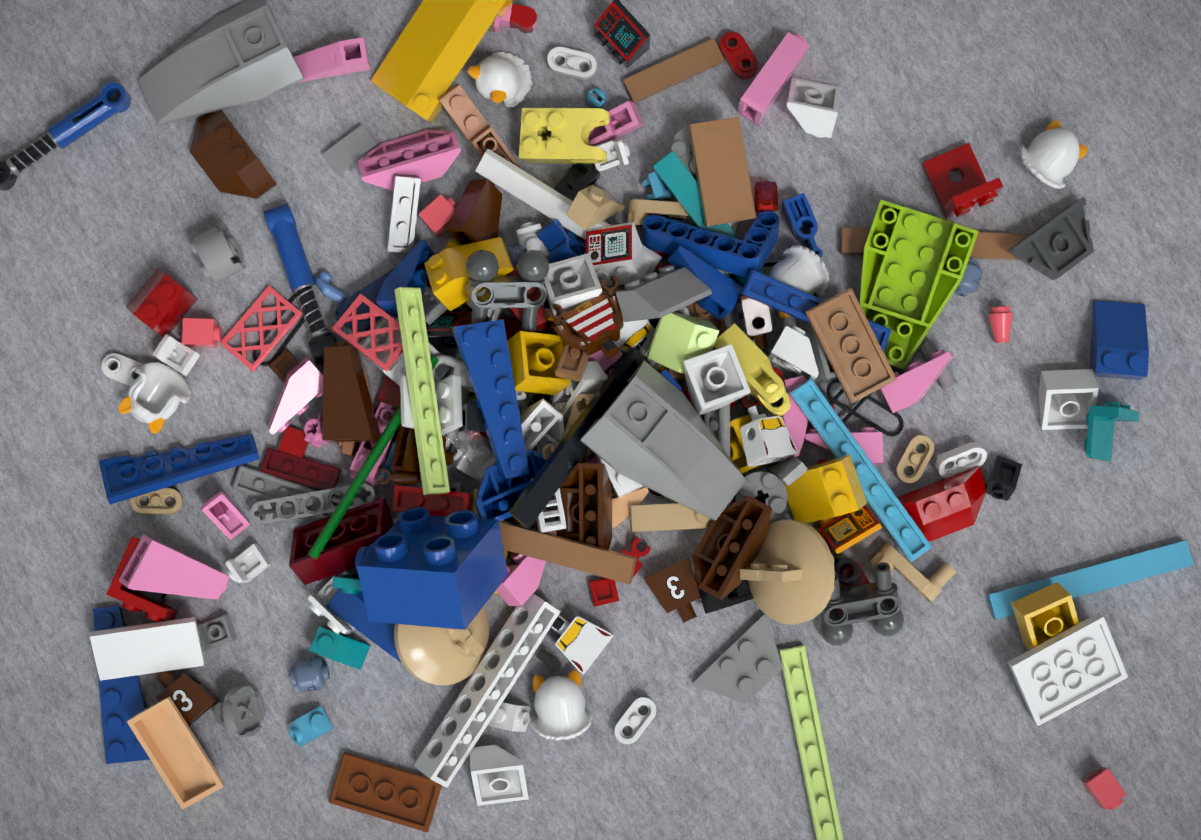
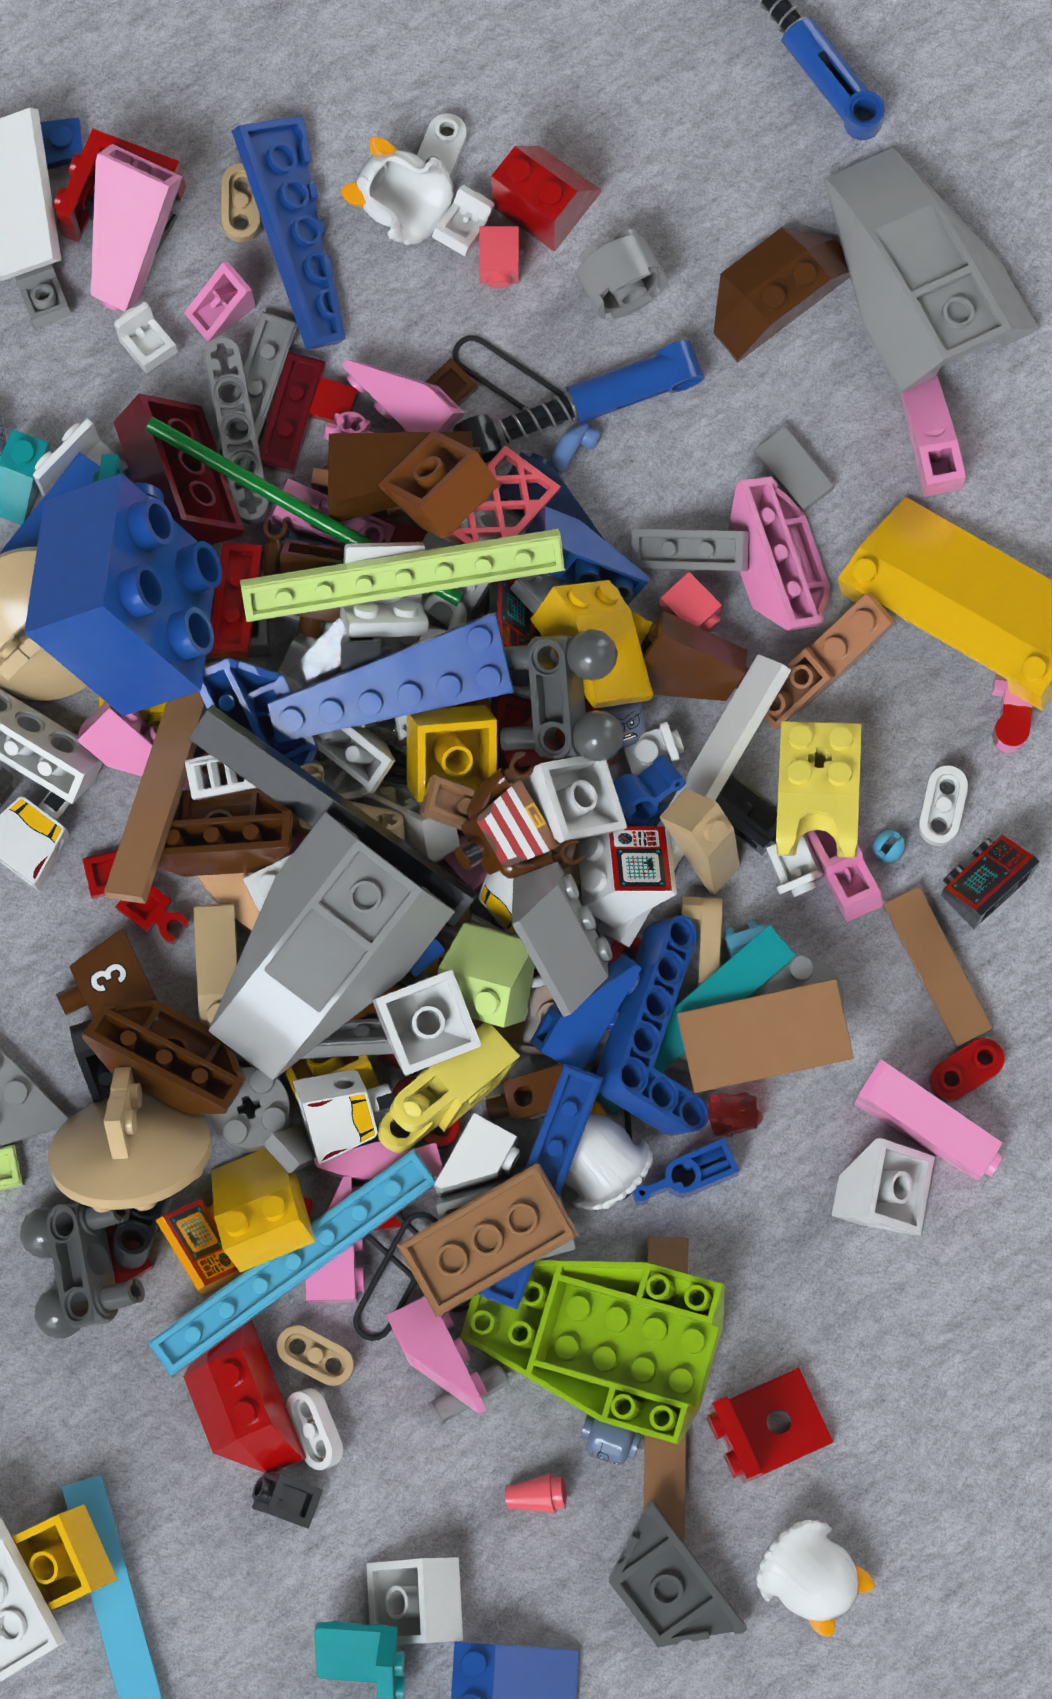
camera: 90 degrees right, 5 degrees down
coral window [220,286,303,372] -> none
white hair [467,52,533,108] -> none
tan beam [869,543,956,603] -> none
none -> dark orange slope [378,430,500,540]

